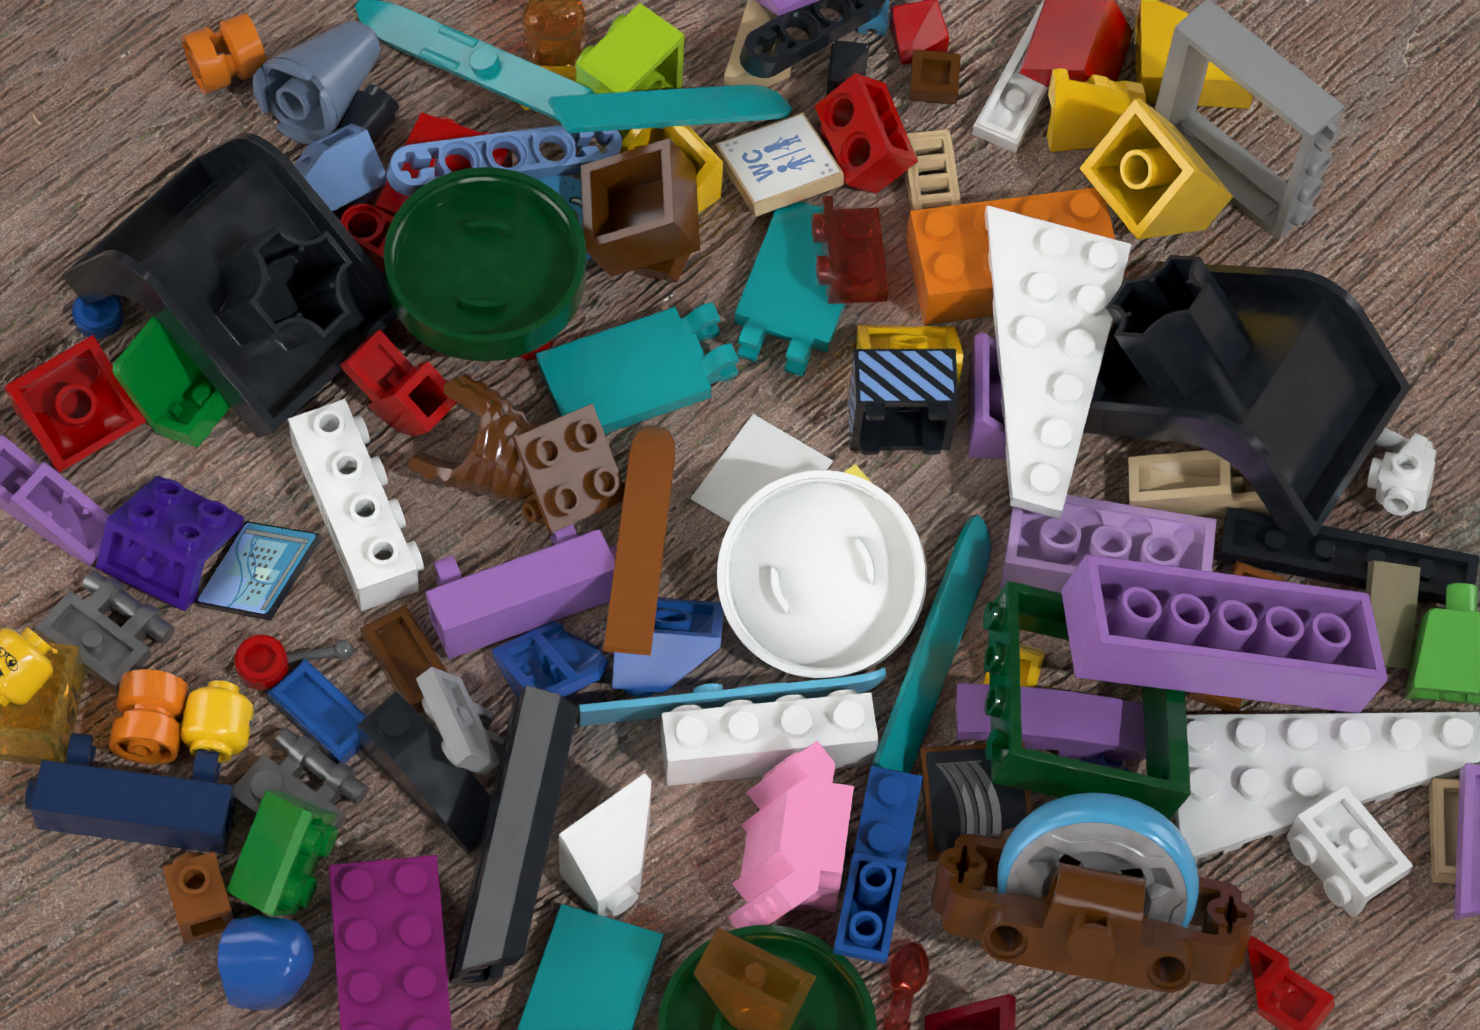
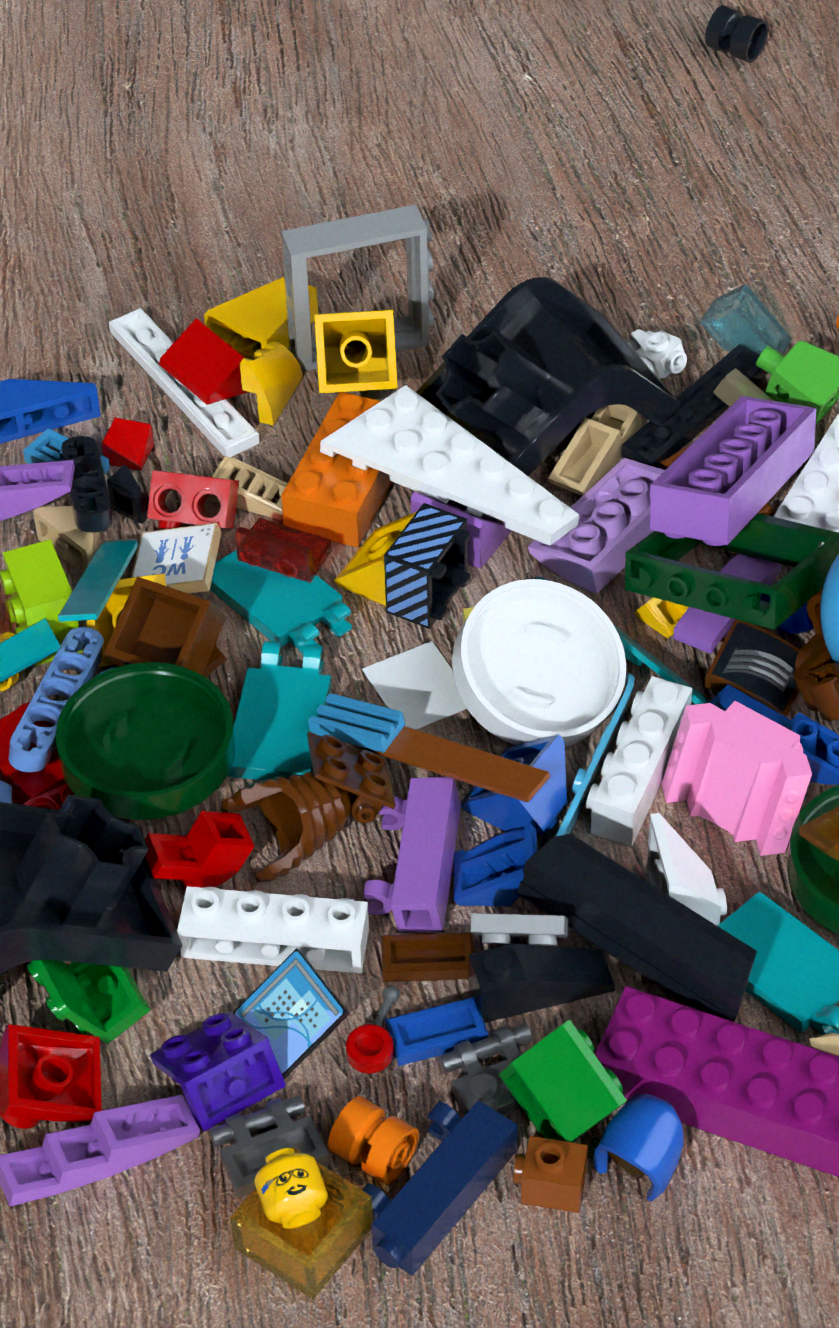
camera: 55 degrees left, 15 degrees down
yellow head [180,680,254,763] -> none
reddish brown plate [909,50,961,105] -> none
none -> dark azure tile [308,693,405,753]

